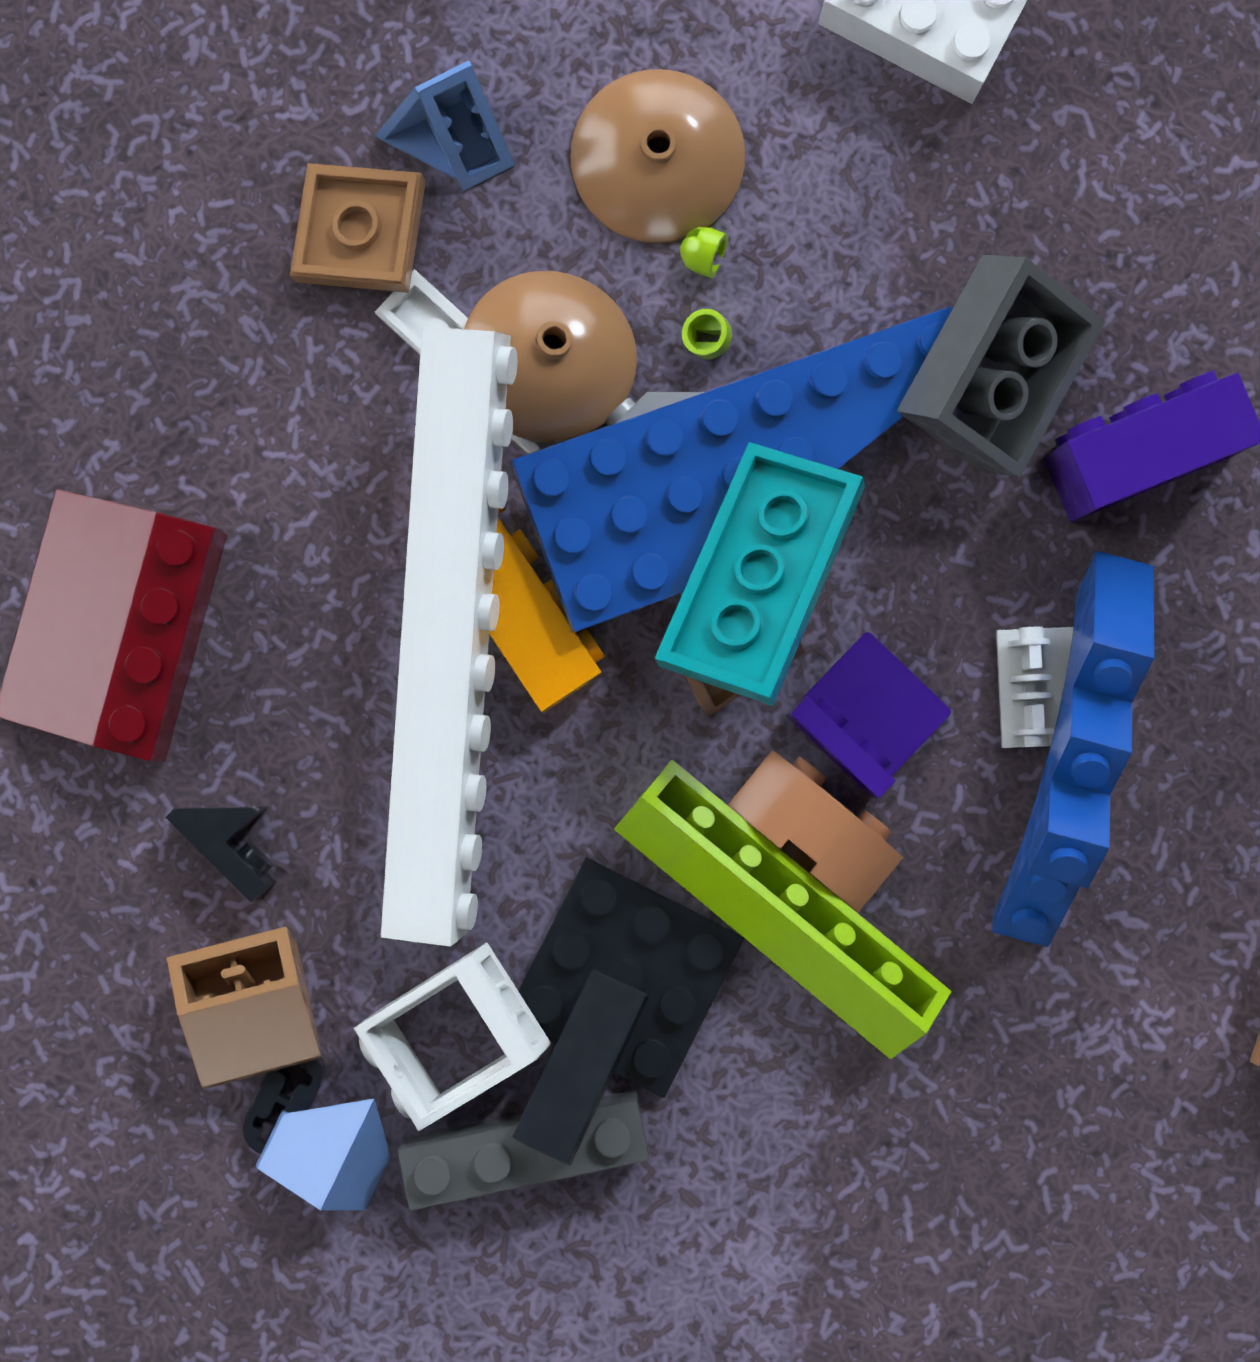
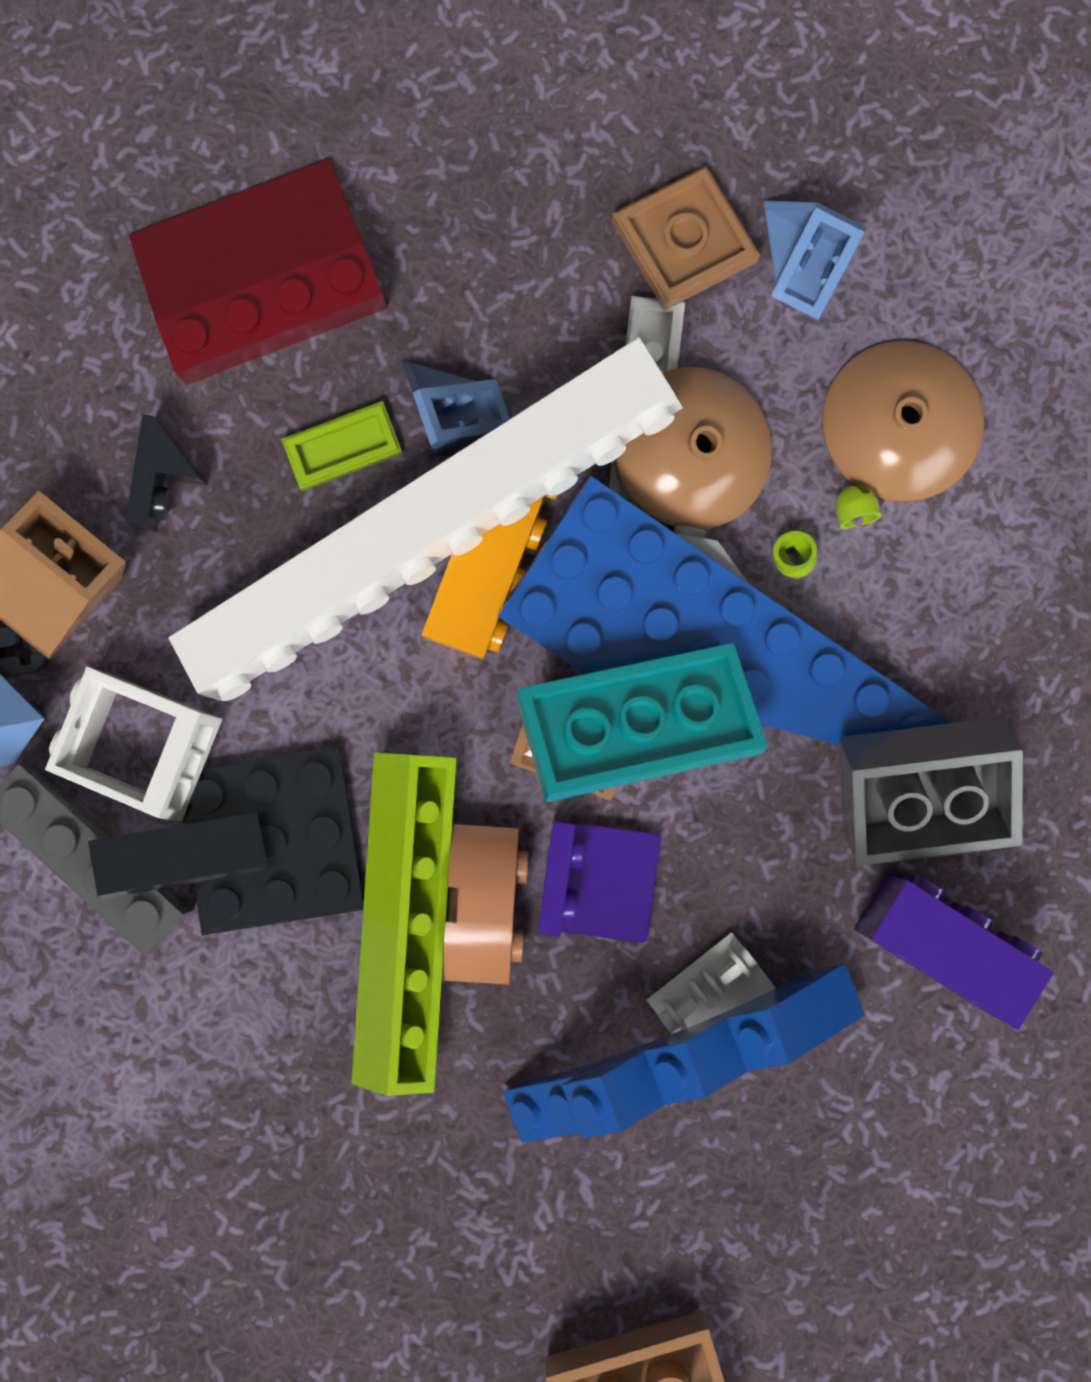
camera: 55 degrees right, 0 degrees up
none -> lime tile [281,401,403,491]
none -> medium blue slope [401,360,510,457]

